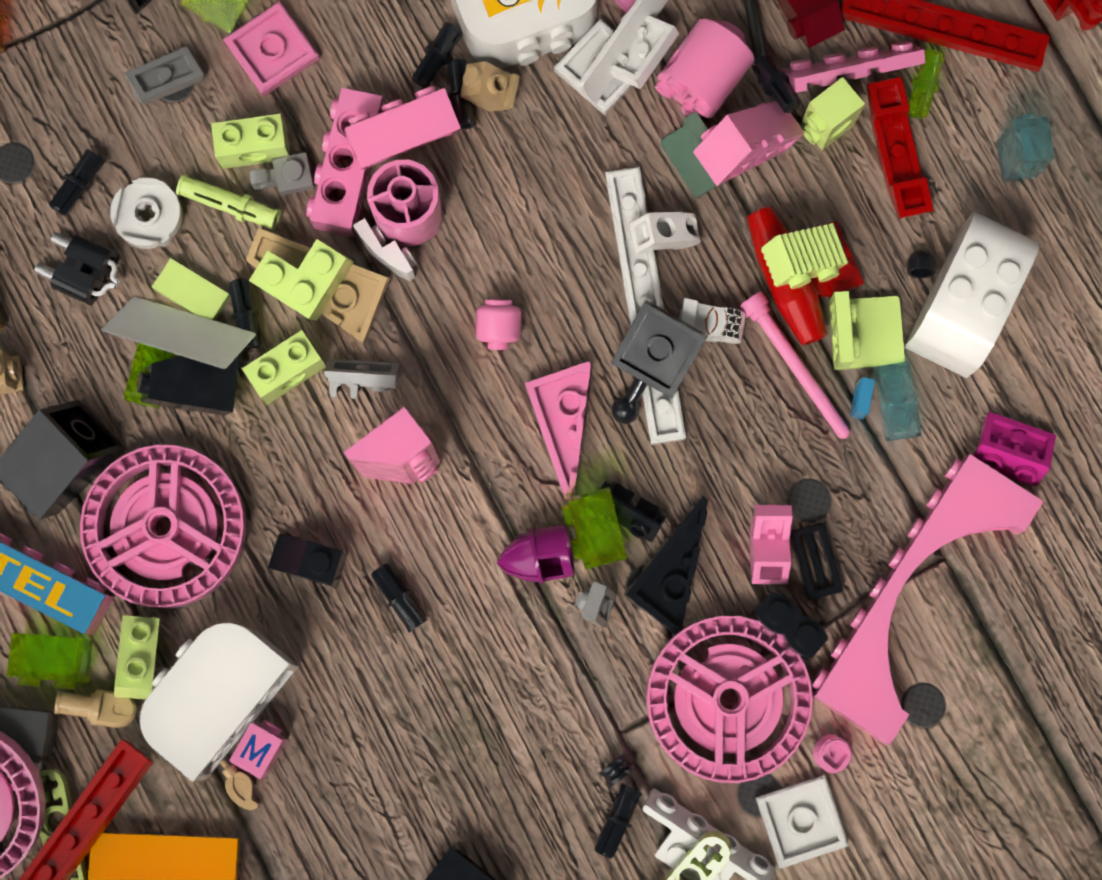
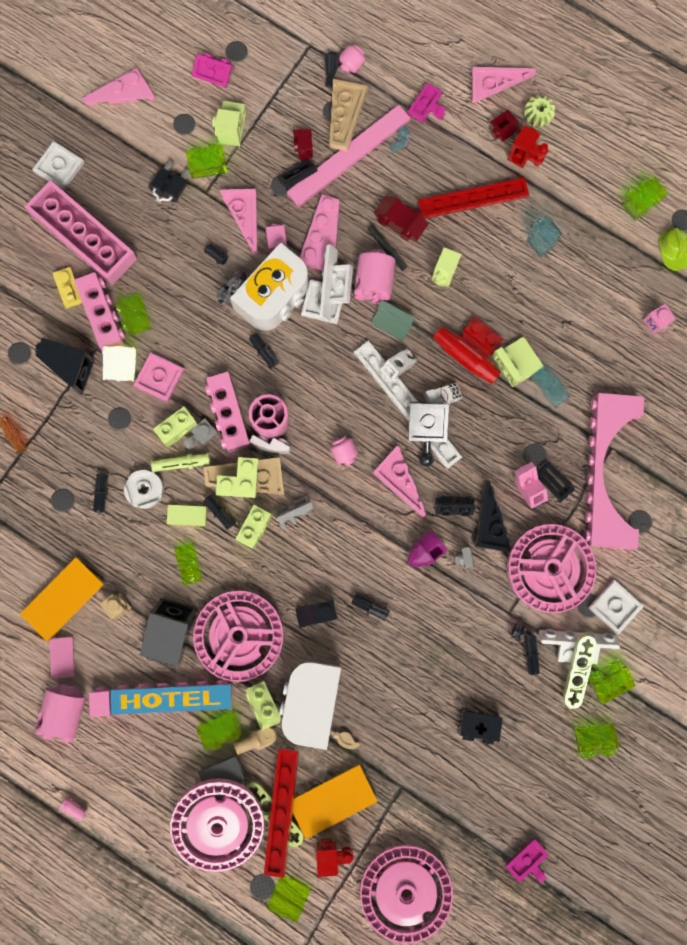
camera: 35 degrees left, 0 degrees up
black piece [34,232,119,305] -> none
white sticker [101,297,256,369] -> none
light grey plate [125,46,204,105] -> none
black slope [137,352,241,416] -> none
bright pink brick [229,719,288,779] -> none
bright pink slope [343,407,441,484] -> none
bright pink wedge [344,86,461,170] -> none
black axle [412,22,463,88] -> none
tan brick [460,61,520,112] -> none
clear neon green bracket [561,488,627,570] -> none
bright pink wedge [693,101,805,186] -> none
bright pink piece [739,291,850,439] -> none
black brick [751,591,829,659] -> none
black axle [752,55,800,113] -> none
yellowish green brick [761,223,849,289] -> none
bright pink wing [780,41,925,93] -> none
bright pink tile [813,734,852,773] -> none
dark azure tile [850,377,875,420] -> none
red slope [867,77,934,219] -> none
white brick [904,211,1040,378] -> none
black hinge [907,249,935,278] -> none
clear neon green axle [908,50,945,119] -> none
dark pink bracket [972,412,1056,486] -> none

